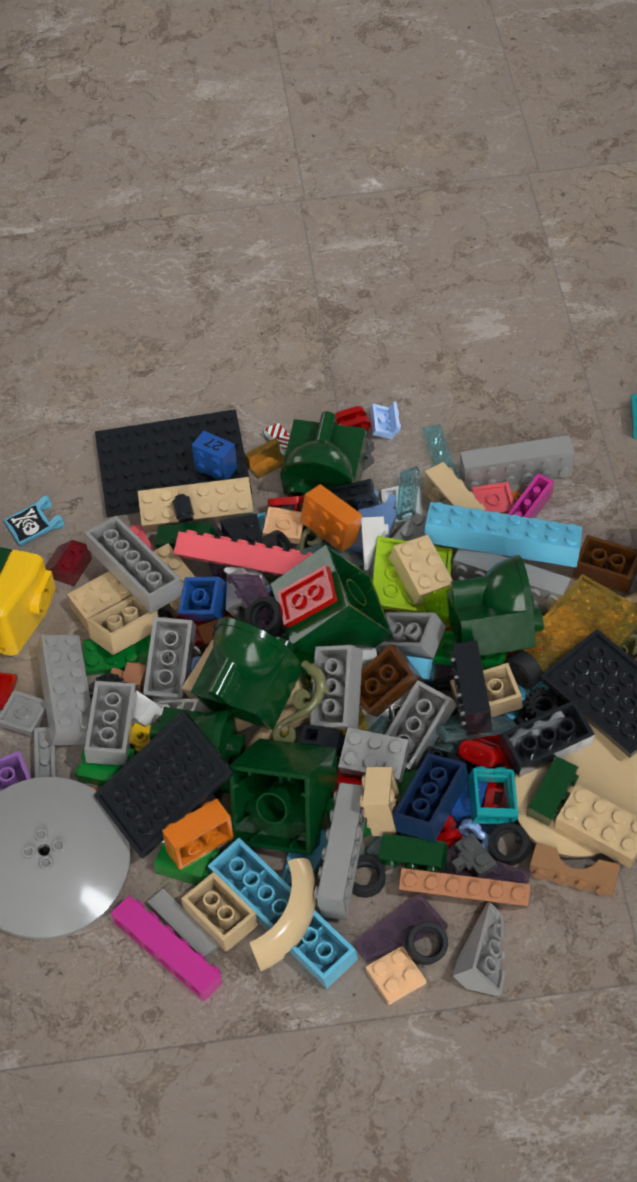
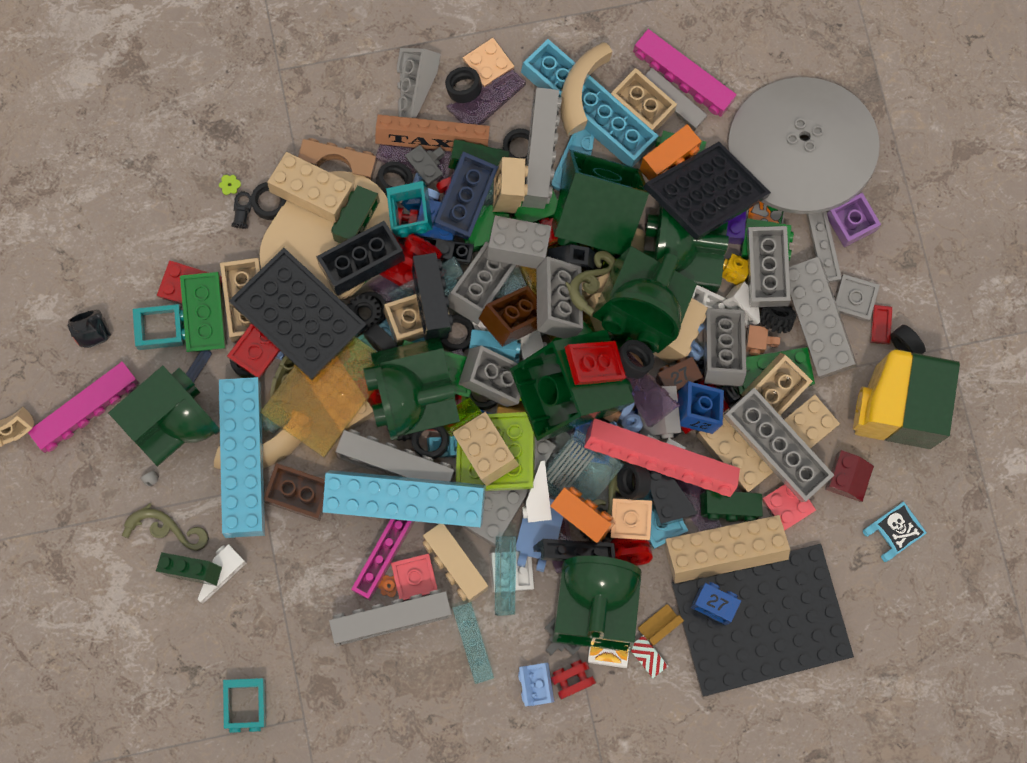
camera: 165 degrees right, 25 degrees up
black brick [172,494,194,523] -> none

